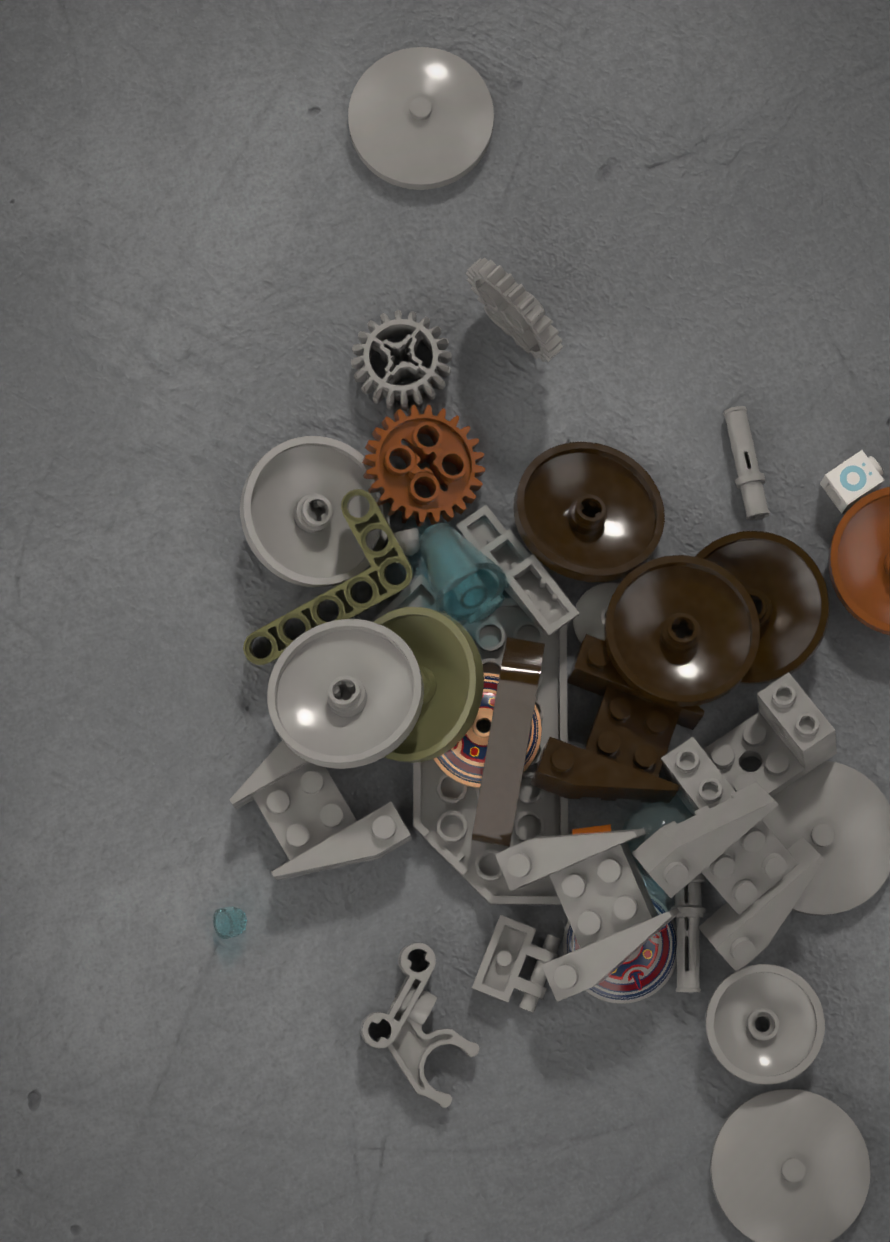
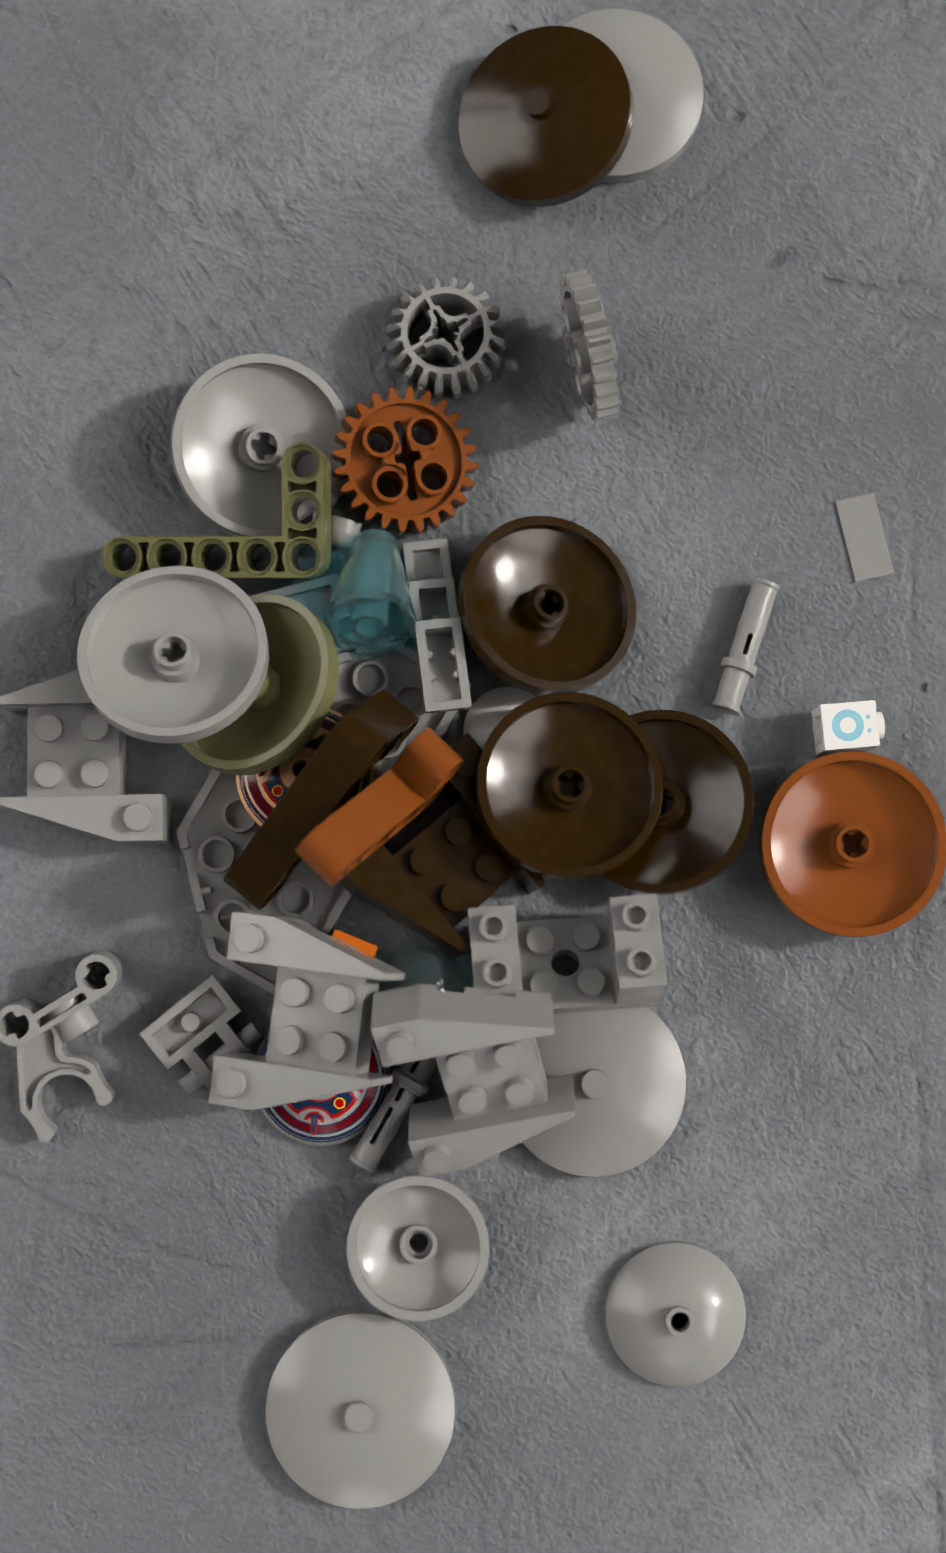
camera: 25 degrees right, 5 degrees up
none -> dark orange beam [295,727,464,887]
none -> dark brown dish [458,26,634,207]
none -> light grey sticker [835,493,894,582]

